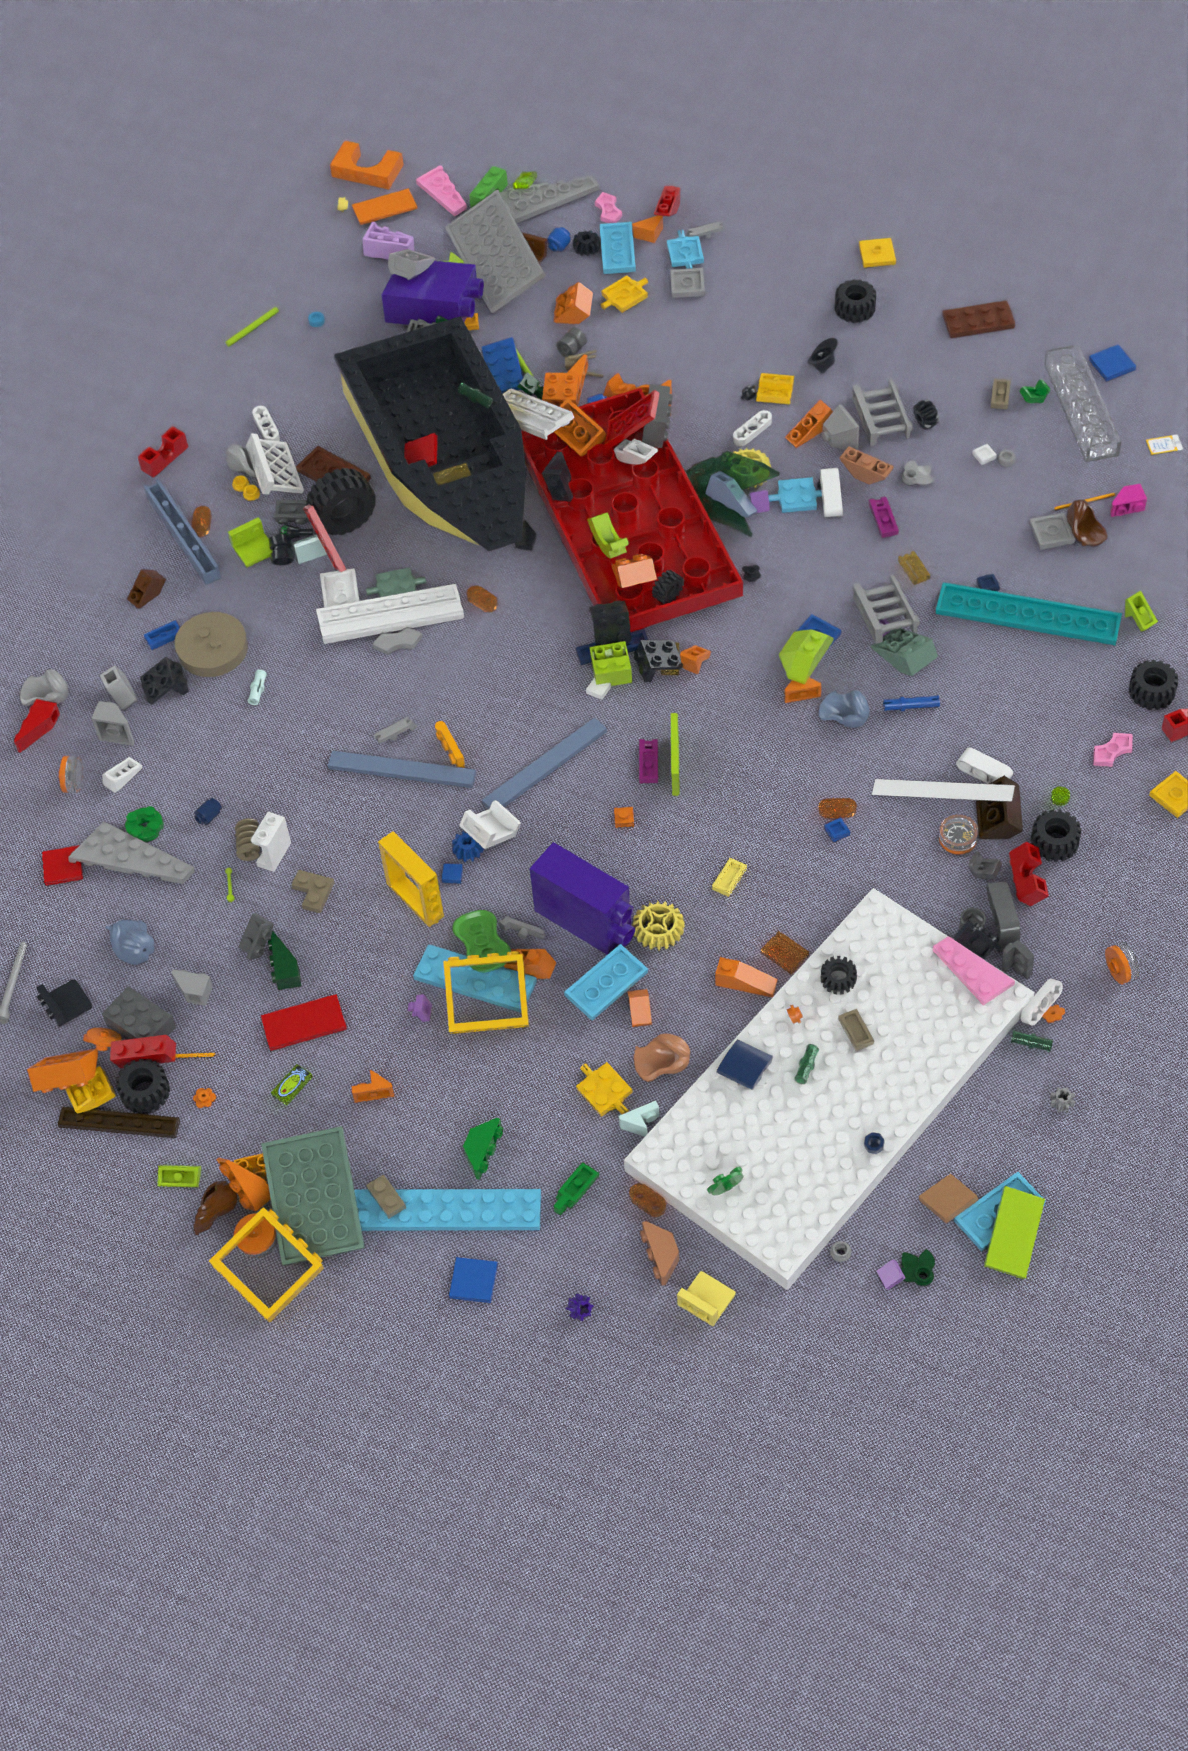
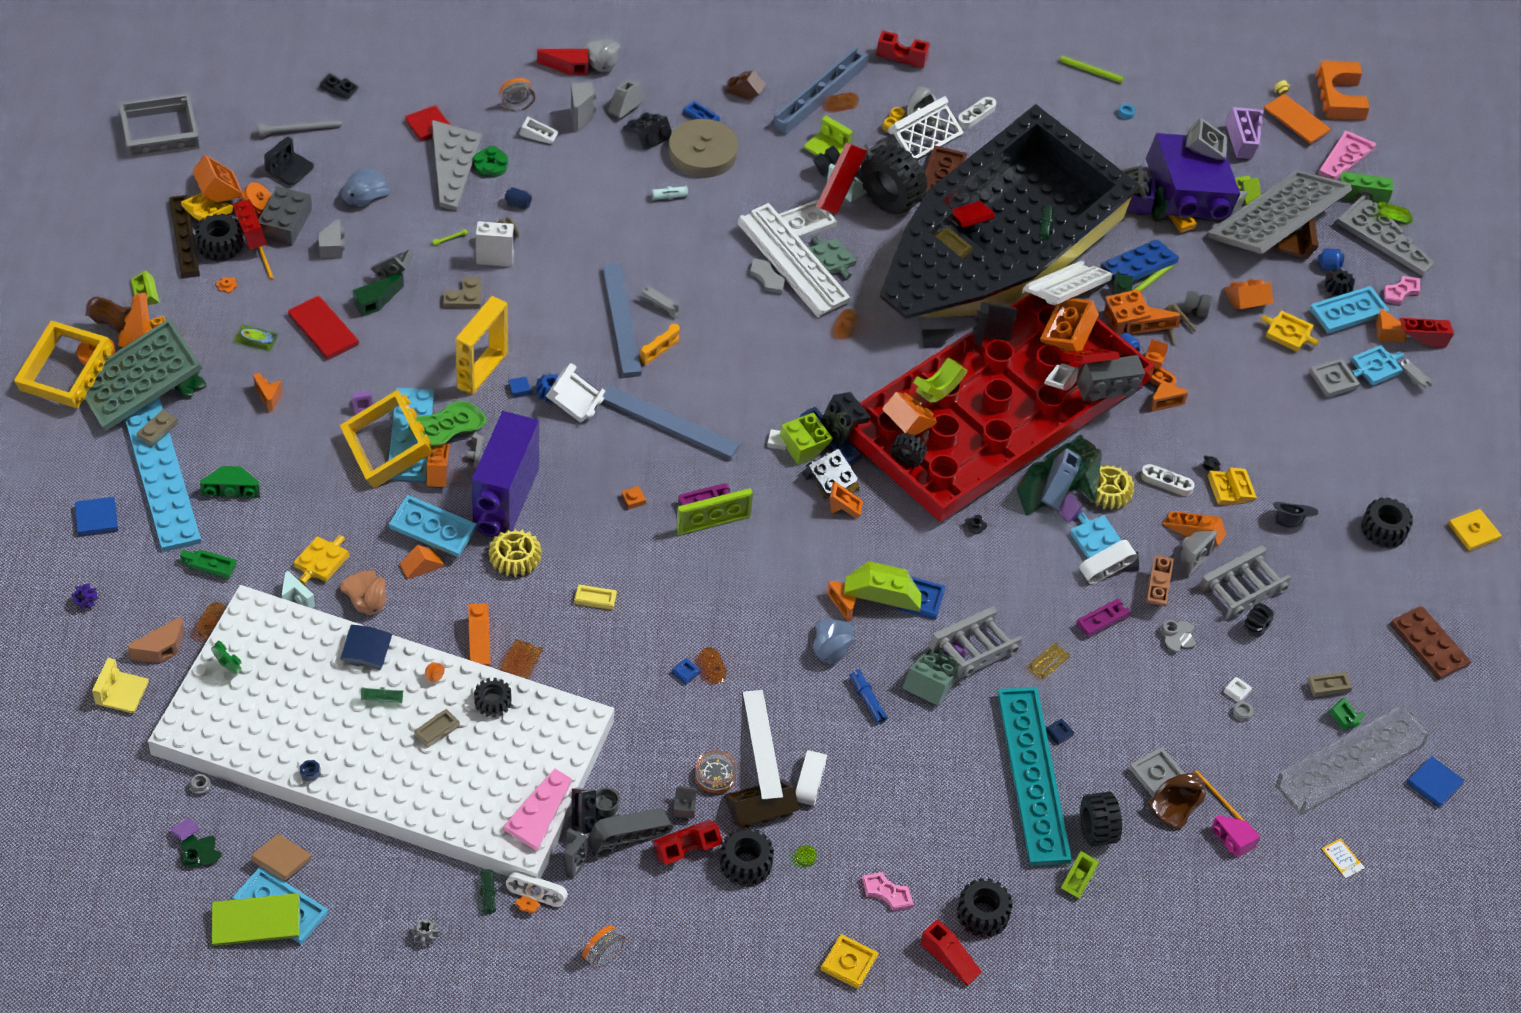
camera: 60 degrees right, 5 degrees down
none -> black tyre [1080,791,1122,846]

